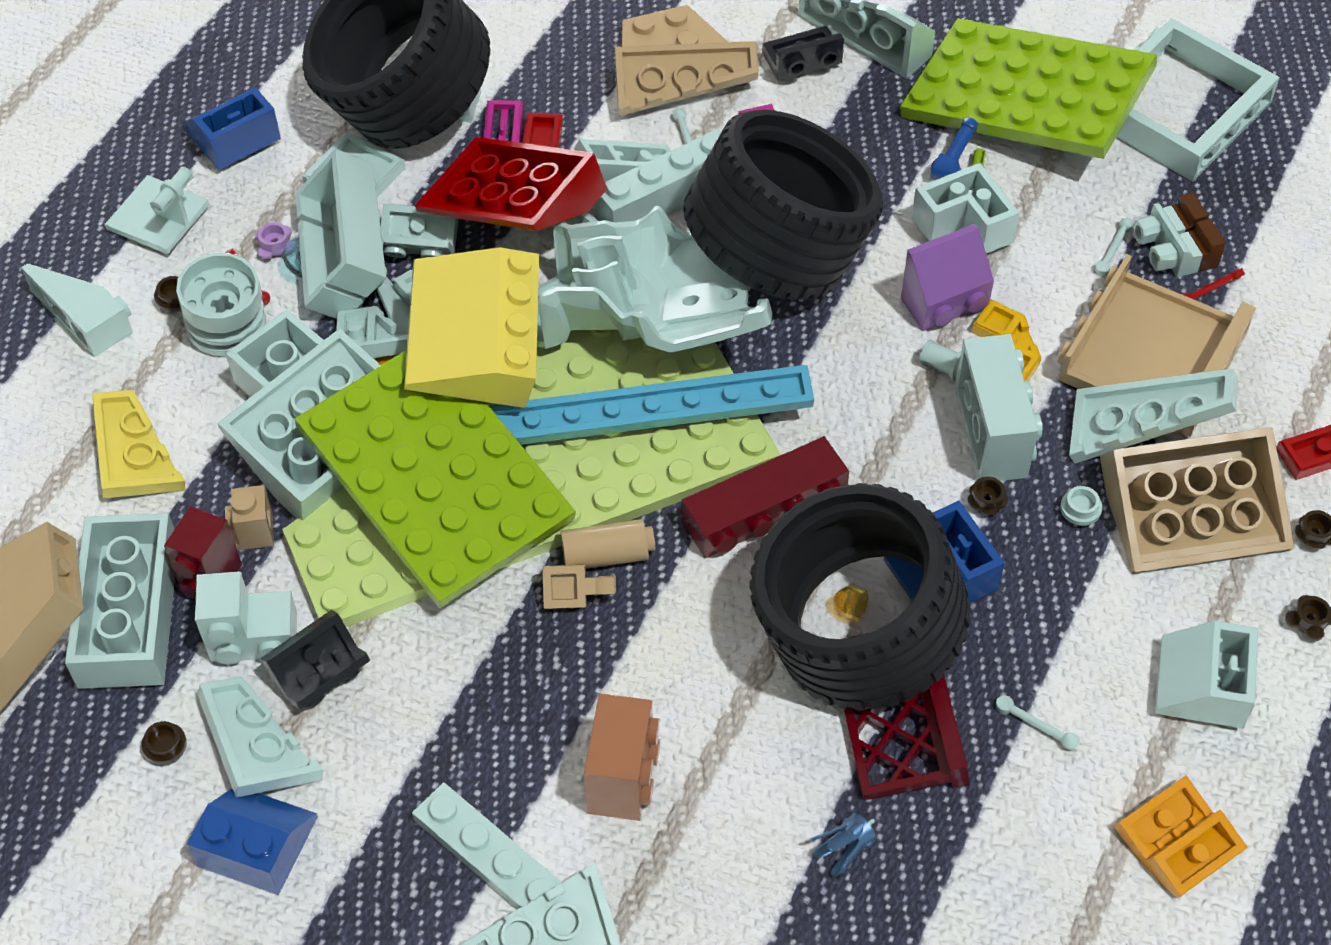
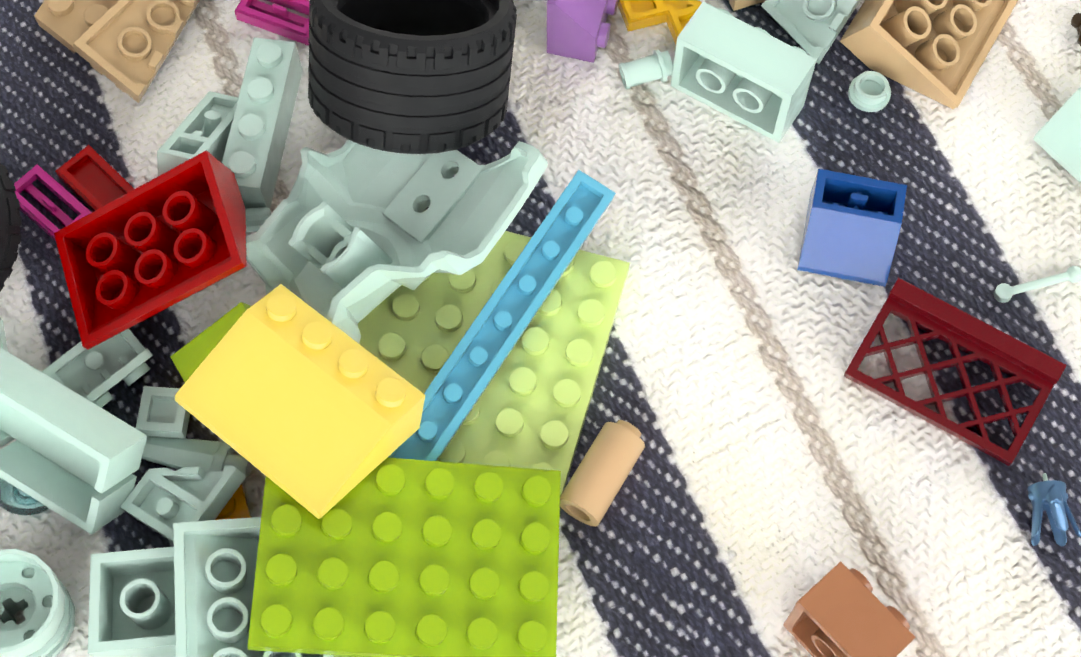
camera: 50 degrees left, 10 degrees up
tan plate [542,564,616,609] -> none
light aqua hinge [672,108,692,143] -> none
dark red brick [682,436,849,558] -> none
black tyre [749,483,971,710] -> none
clear yellow hinge [833,586,869,622] -> none
dark brown plate [967,476,1008,515] -> none

